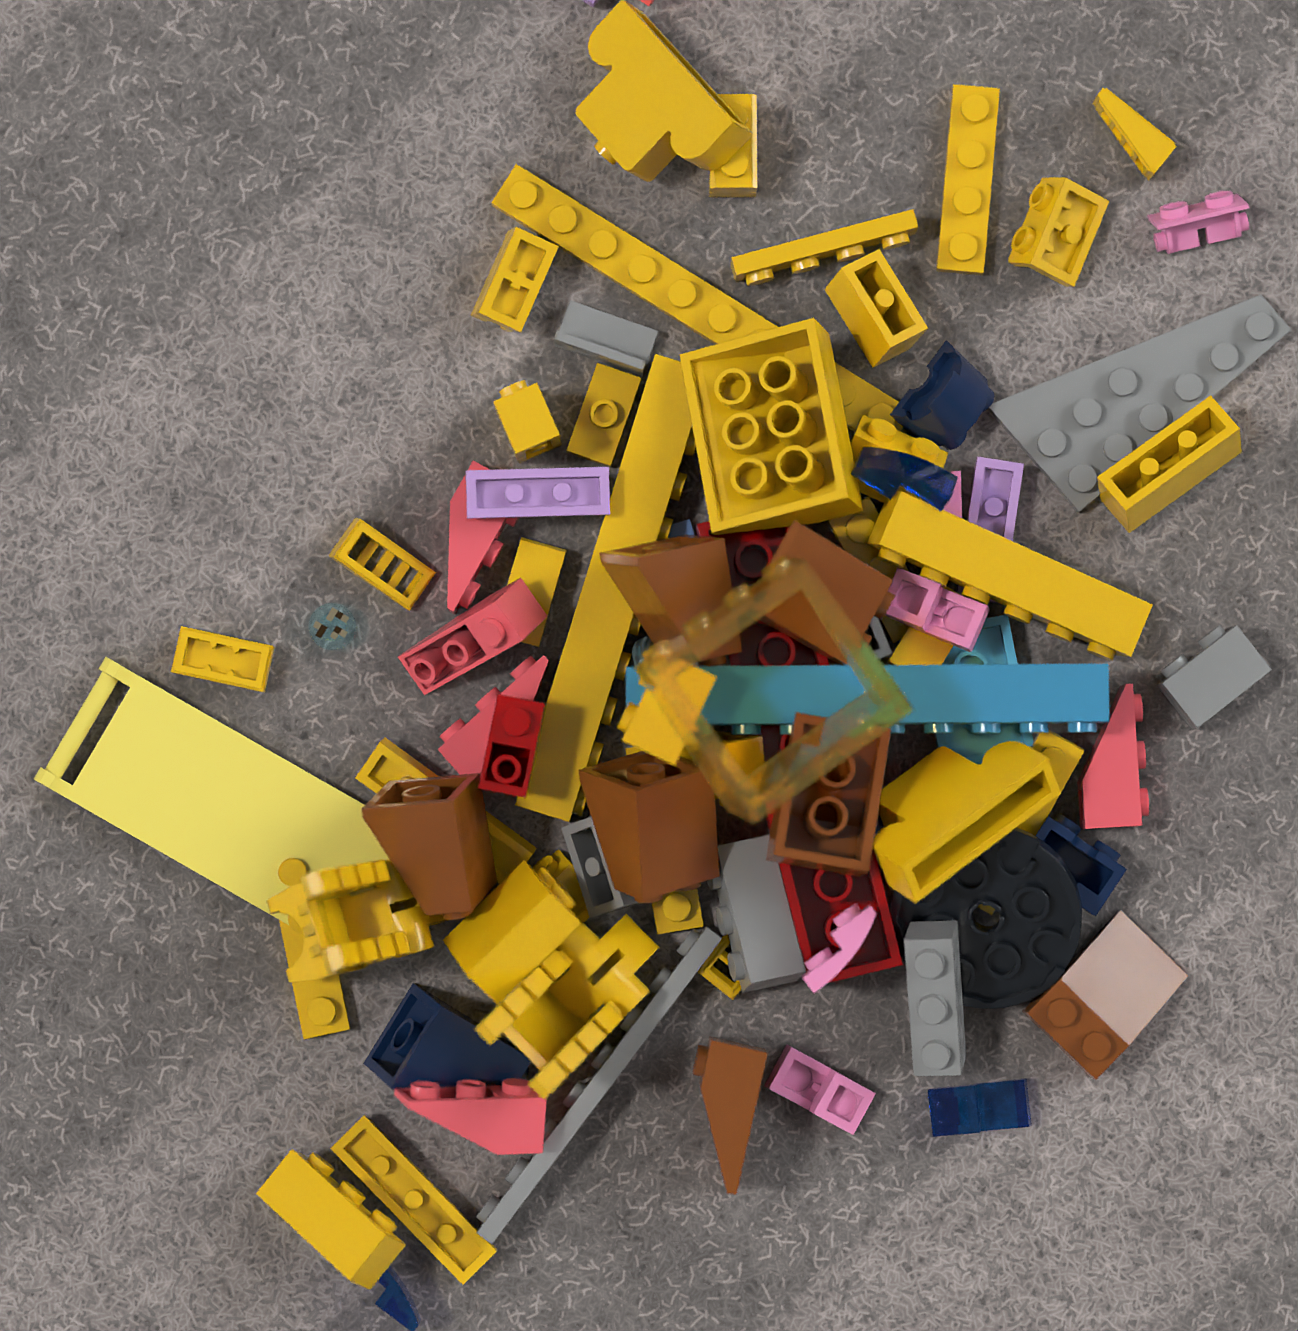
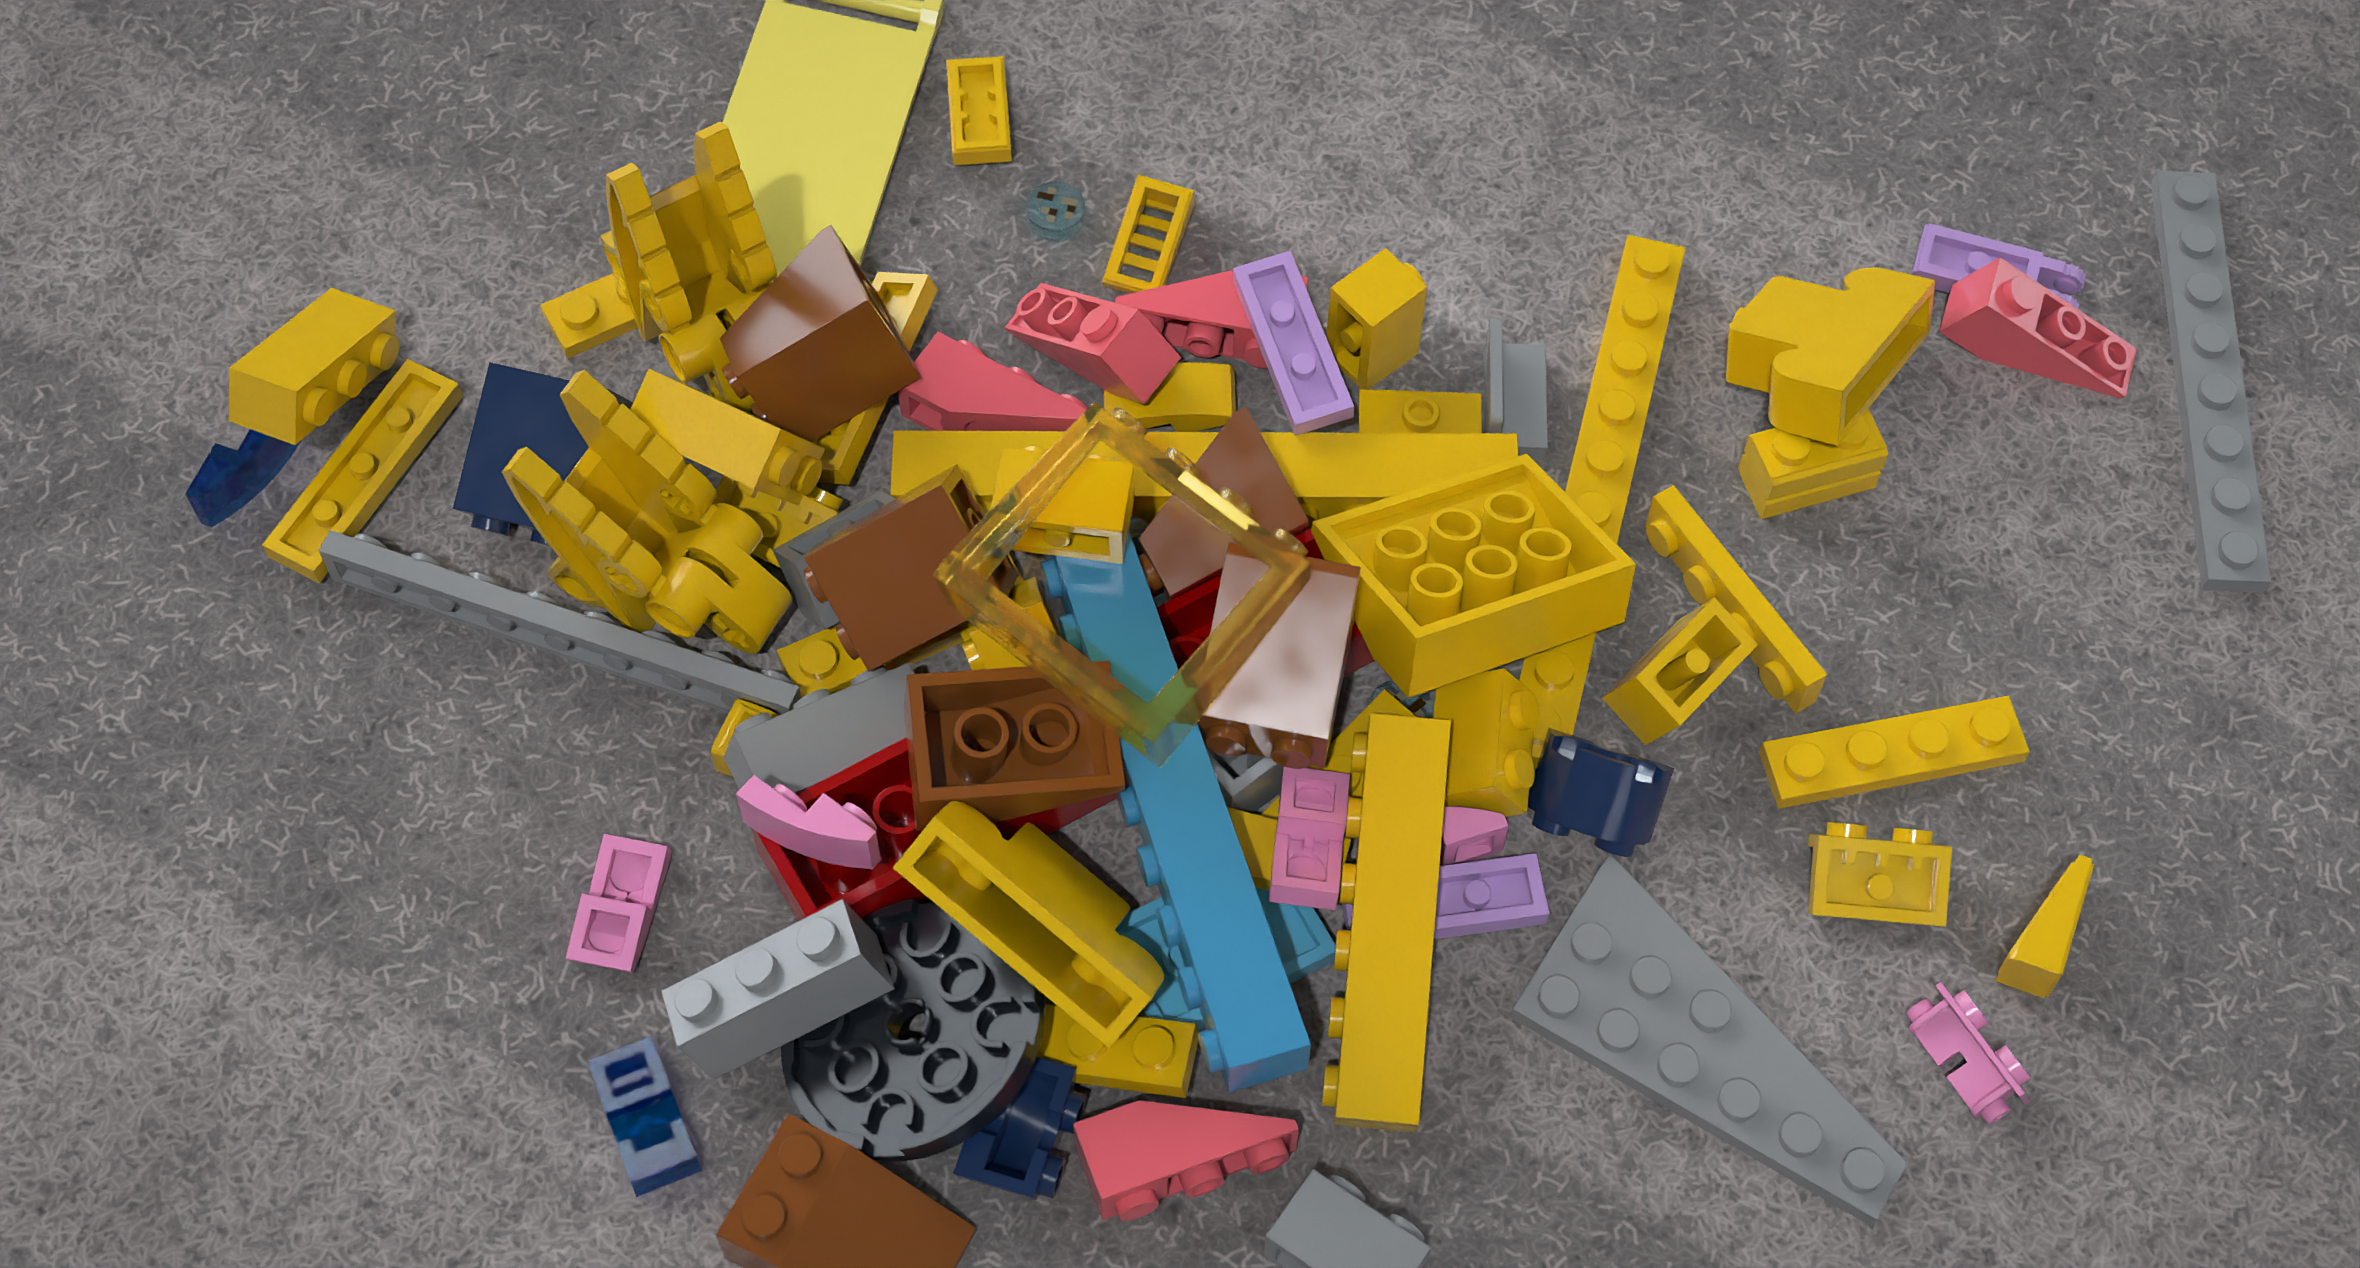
camera: 75 degrees right, 25 degrees down
coral slope [394,1078,547,1155] -> none
yellow hinge [470,227,559,333] -> none
red slope [478,694,546,798] -> none
dark orange slope [692,1036,768,1195] -> none
clear blue slope [851,447,958,511] -> none
yellow brick [1097,395,1242,533] -> none

